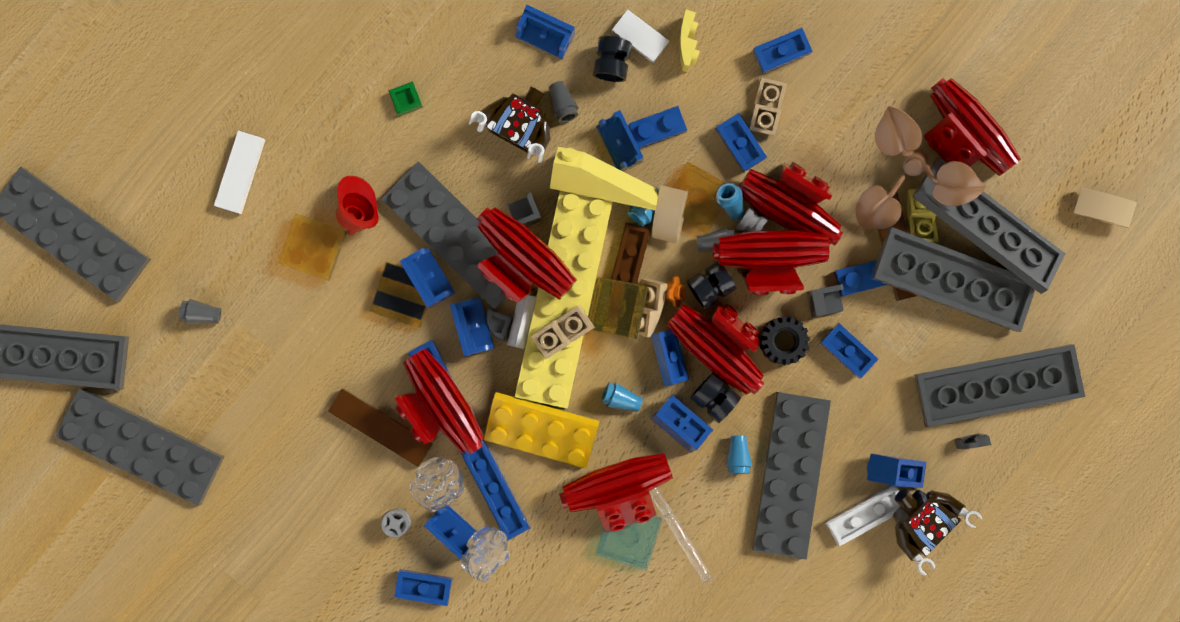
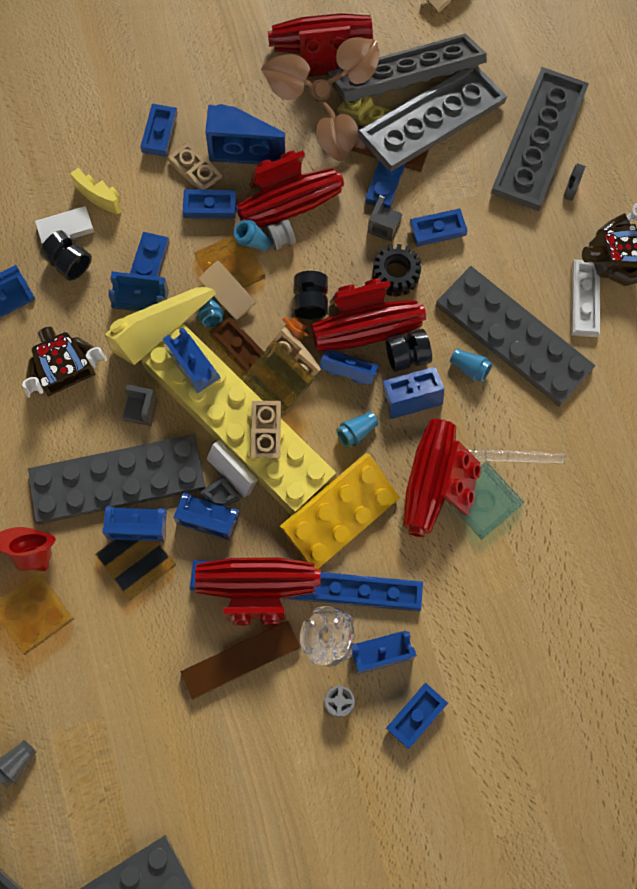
camera: 65 degrees left, 15 degrees down
clear plate [461,526,510,582] -> none
red plate [477,207,577,303] -> none
dark grey cone [549,81,579,123] -> none
dark grey cone [697,228,735,252] -> none
red plate [712,230,830,295] -> none
blue slope [867,454,927,488] -> none
none -> blue hinge [163,328,221,394]
none -> blue slope [205,104,286,164]

